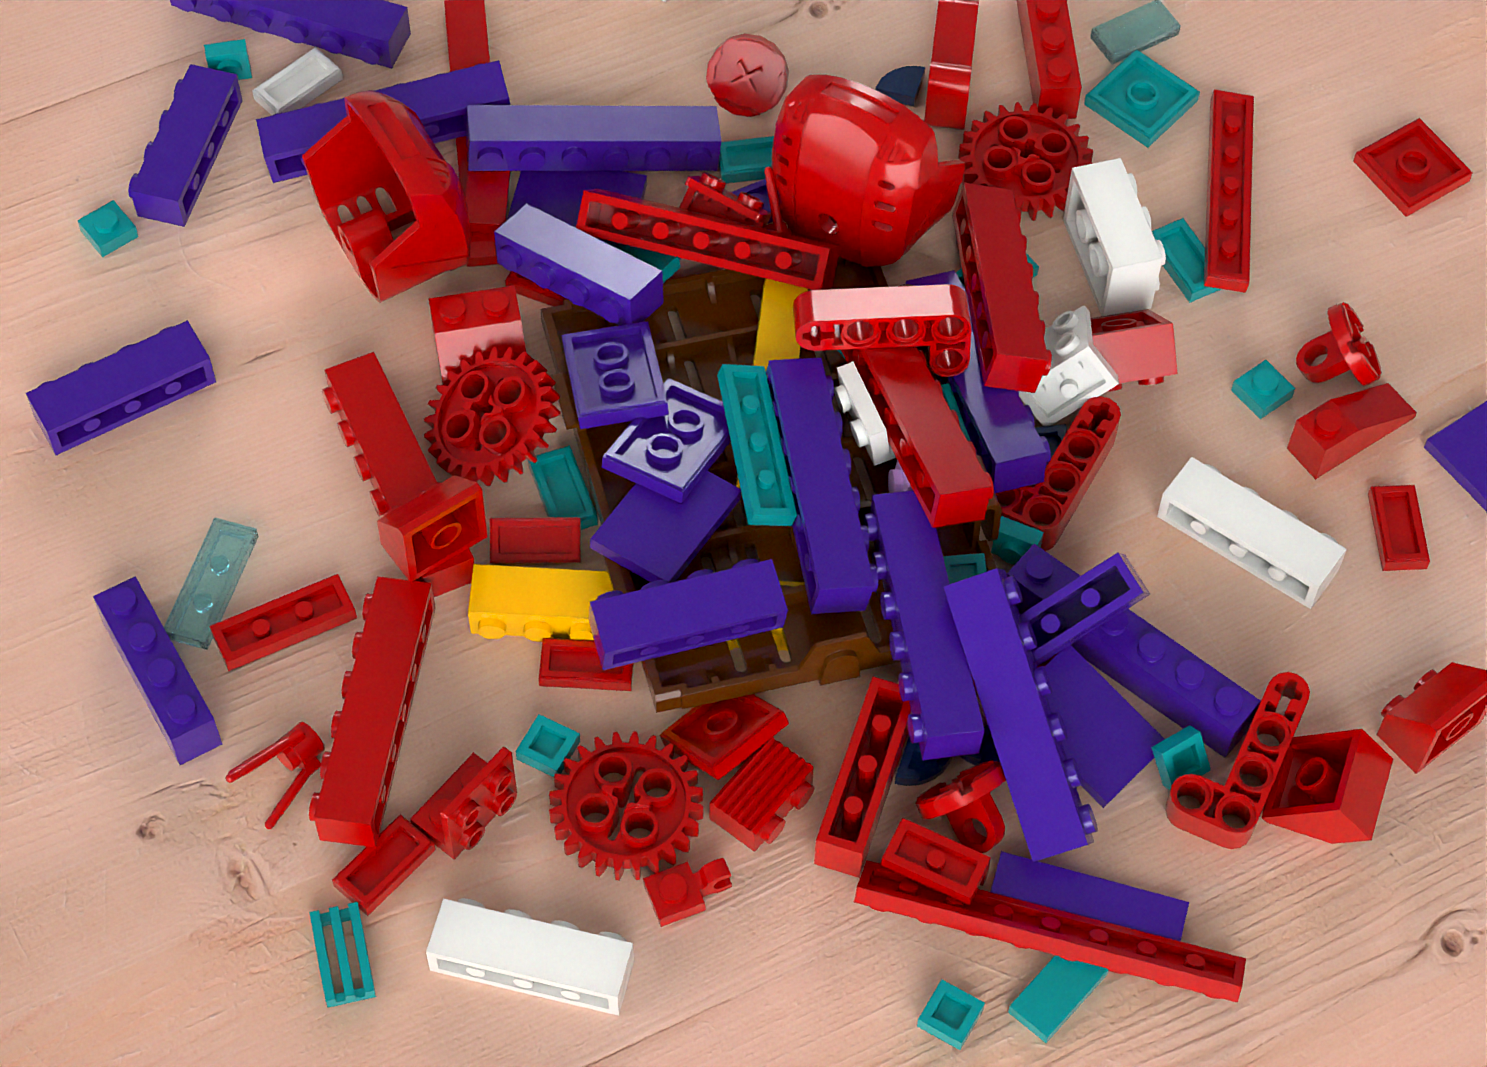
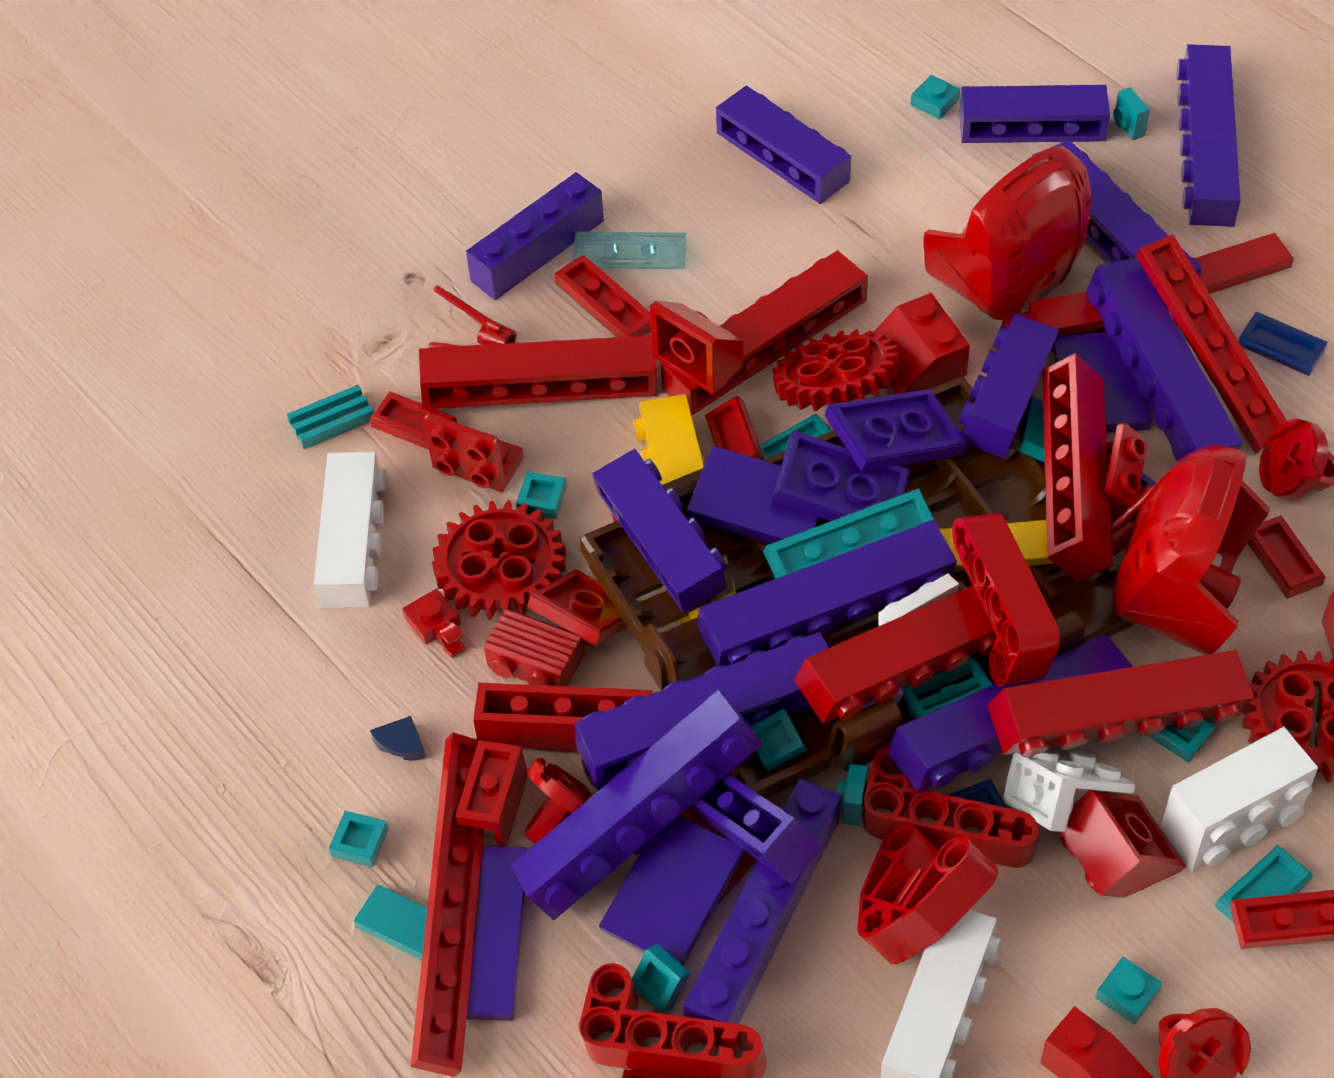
camera: 80 degrees right, 5 degrees down
white tile [252,47,343,115] -> none
none -> dark blue tile [370,716,426,761]
none -> red connector [857,821,998,965]
none -> red plate [1136,234,1287,454]
none -> clear blue tile [1238,312,1328,376]

